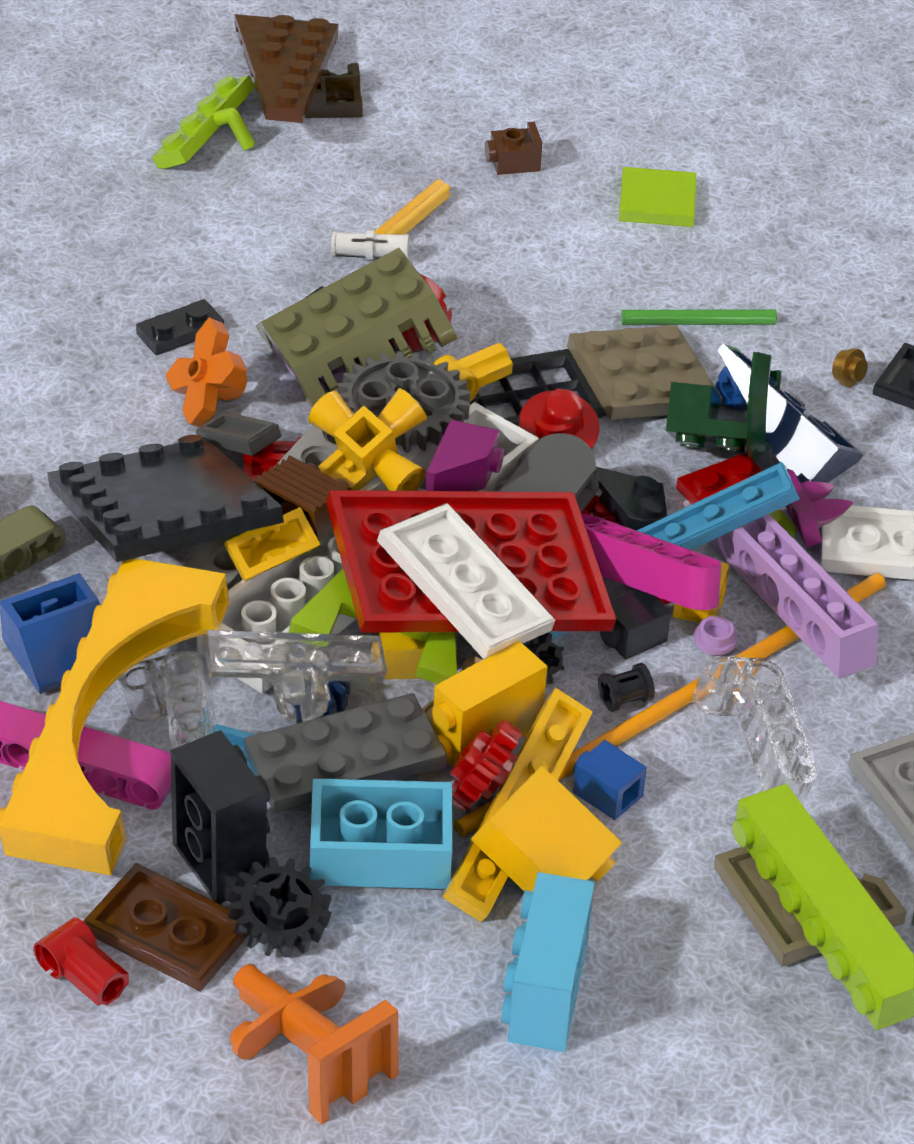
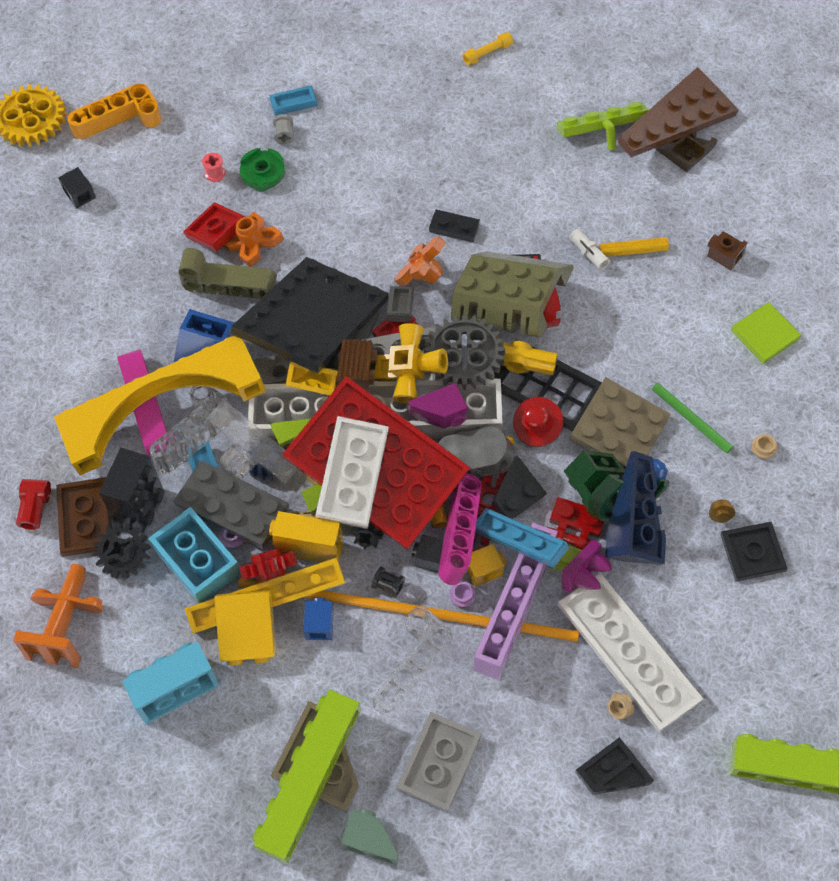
camera: 55 degrees right, 20 degrees up
none -> tan plate [751,434,777,459]

